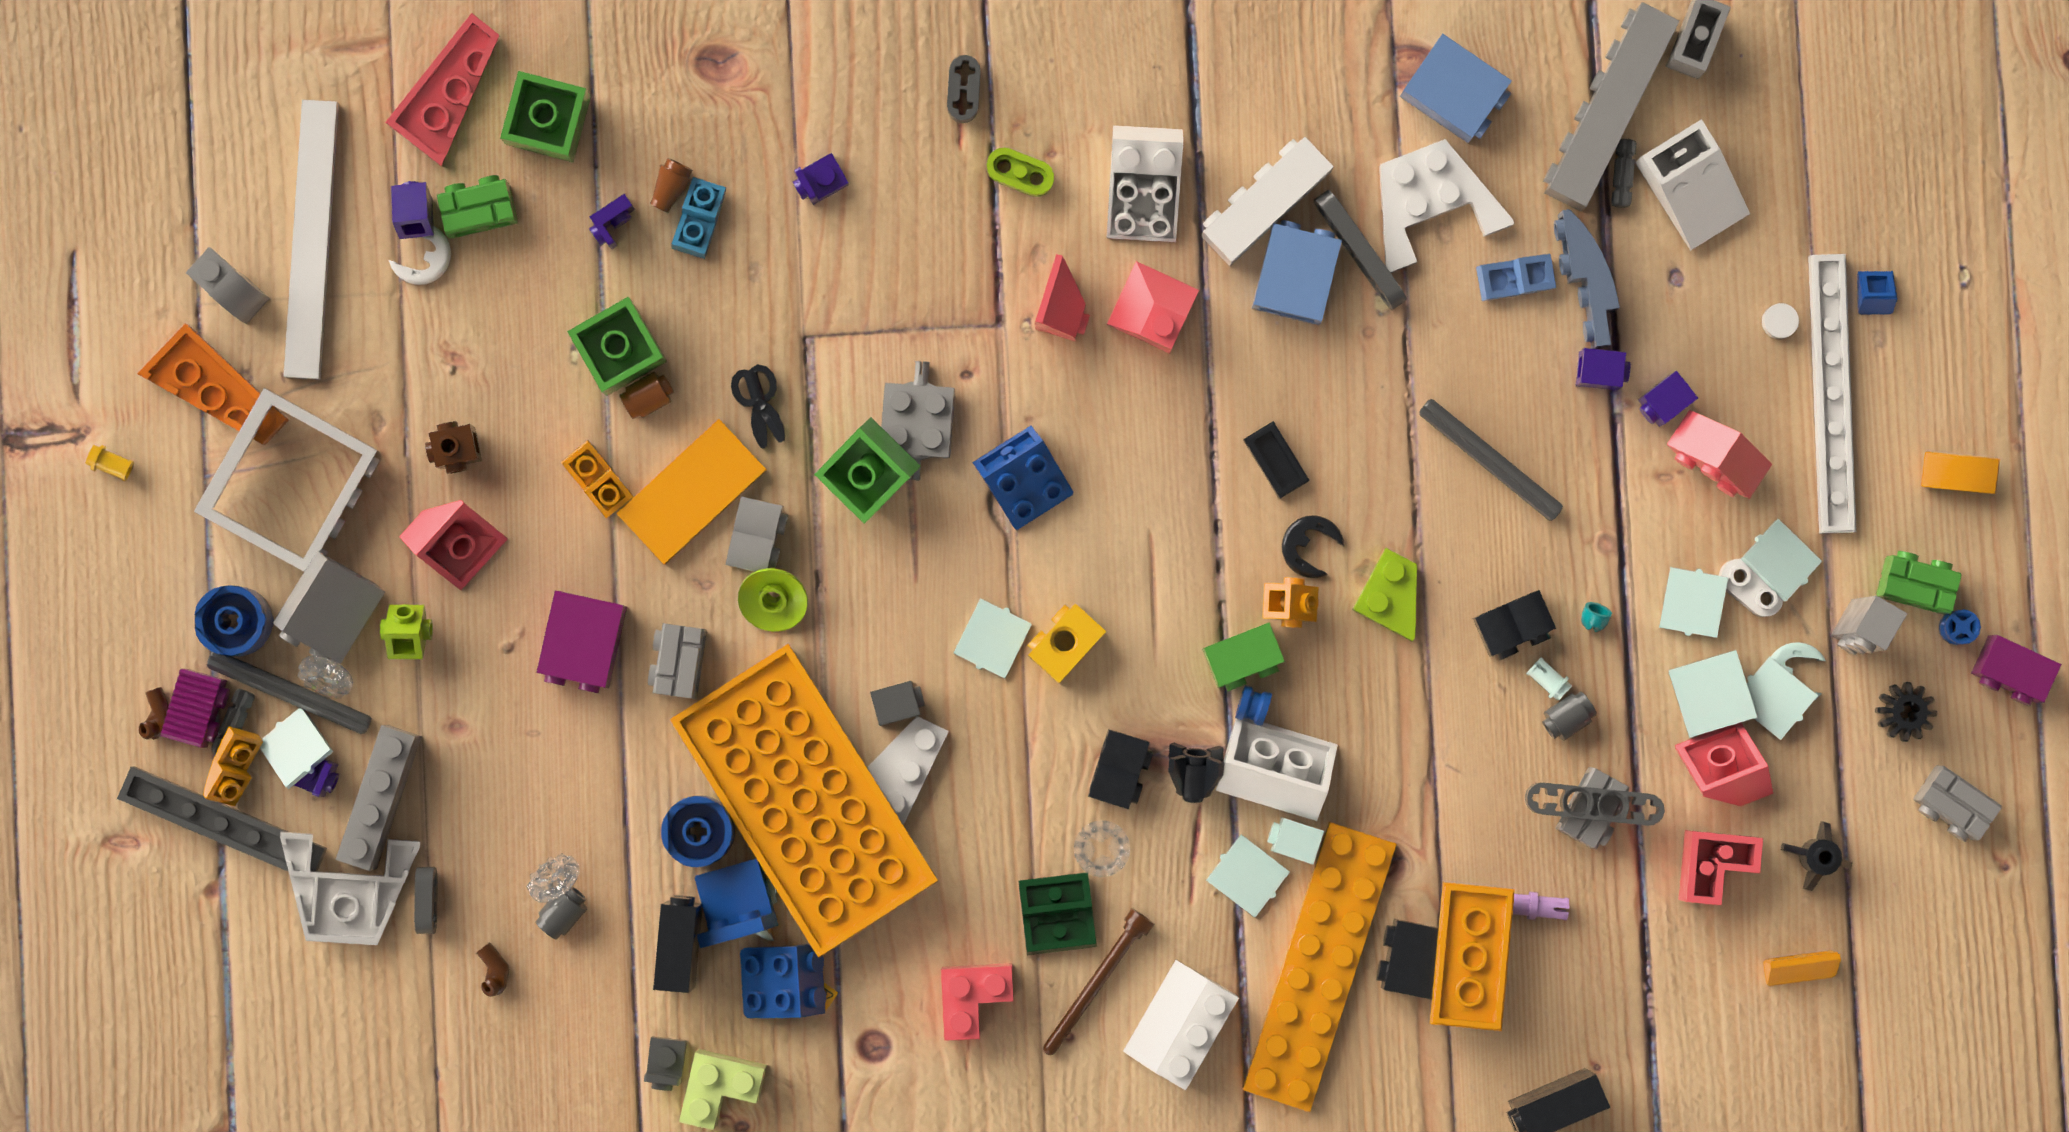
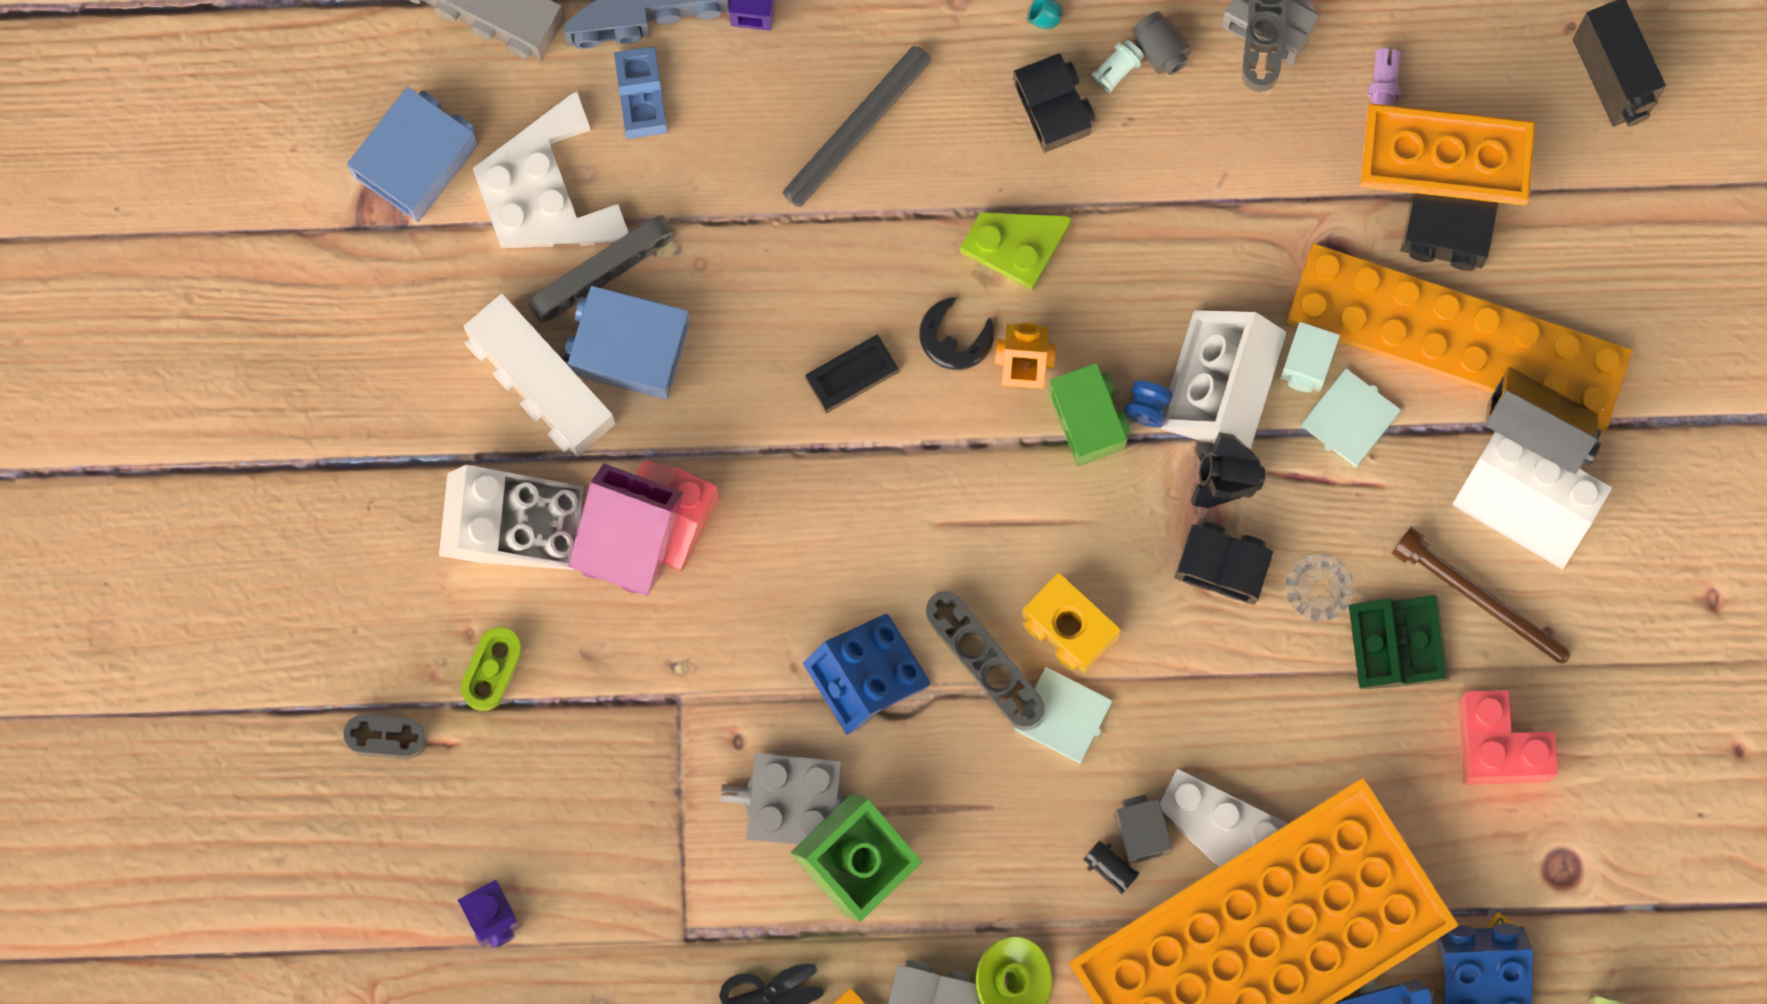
camera: 85 degrees left, 10 degrees down
coral slope [1035,254,1090,341] -> none
none -> brick [568,463,683,596]
none -> dark grey beam [926,592,1045,731]
none -> black pin [1083,840,1140,895]
none -> brick [1485,366,1601,474]

